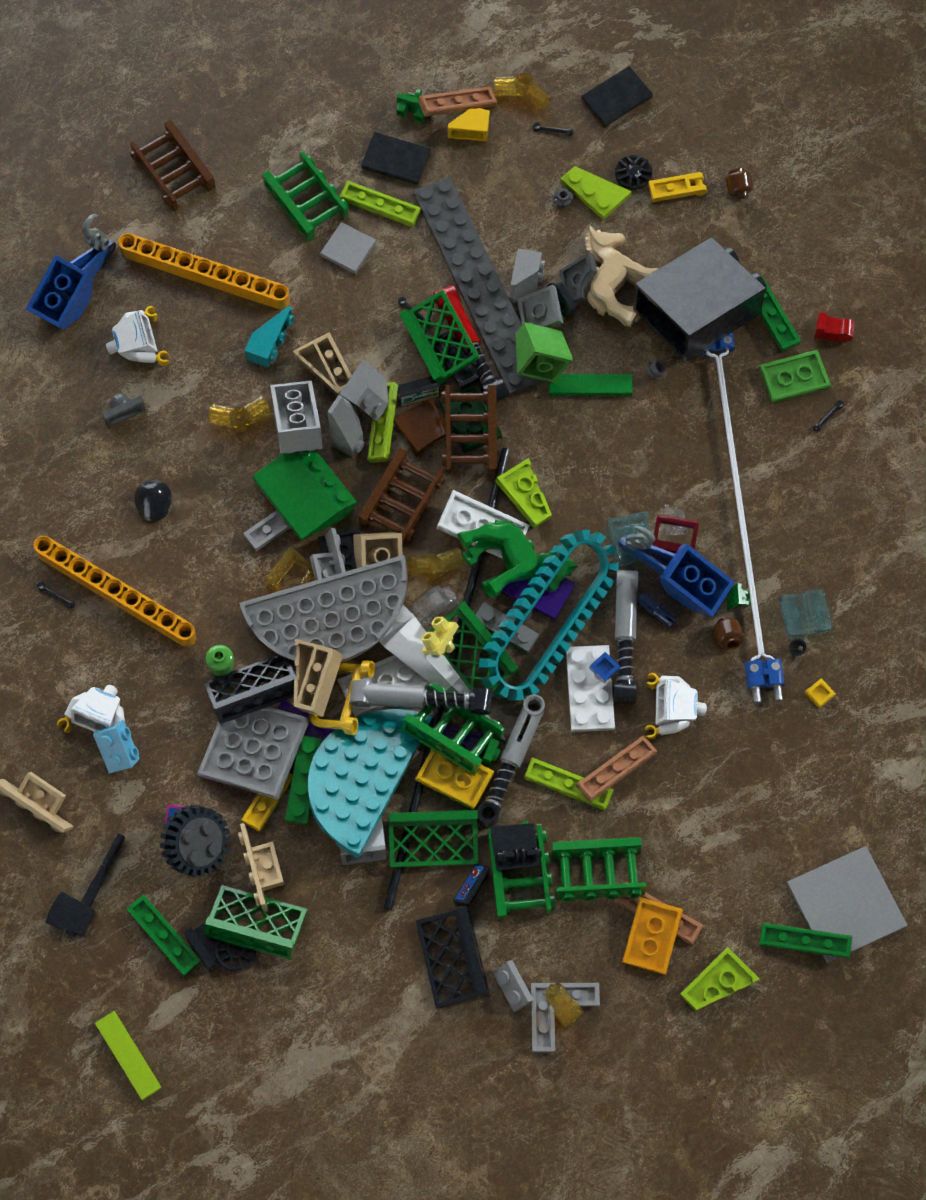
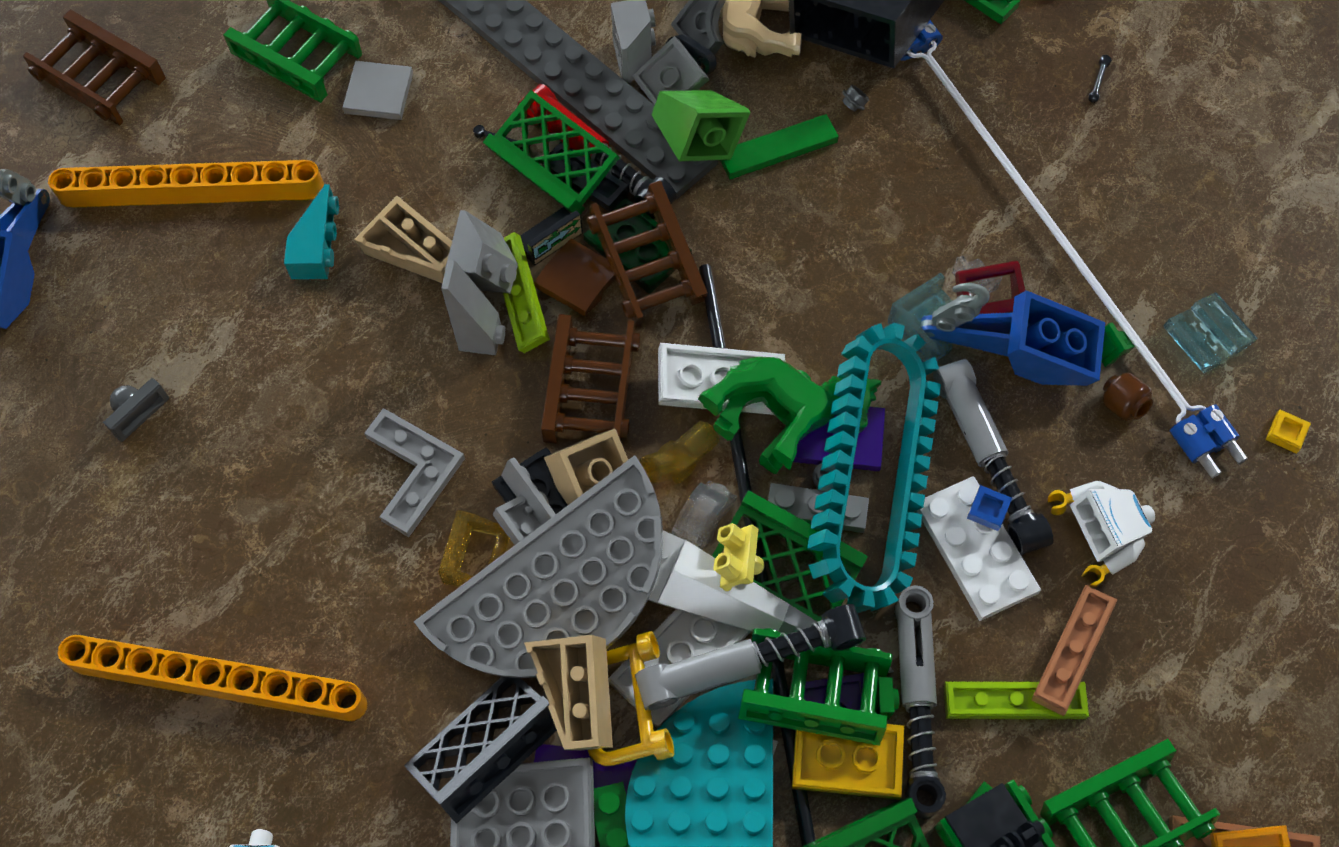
camera: 20 degrees left, 5 degrees down
black hinge [37,581,75,608] -> none
white torso [106,306,169,366] -> none
black hat [134,479,172,521] -> none
bright green head [205,645,235,676] -> none
clear yellow piece [207,396,272,432] -> none
green slope [252,450,357,541] -> none
light grey brick [270,380,323,453] -> none
lime tile [339,180,421,228] -> none
lime wing [495,458,552,528] -> none
dark blue axle [637,593,677,629] -> none
bright green tile [758,349,831,404] -> none
black hinge [789,639,807,656] -> none

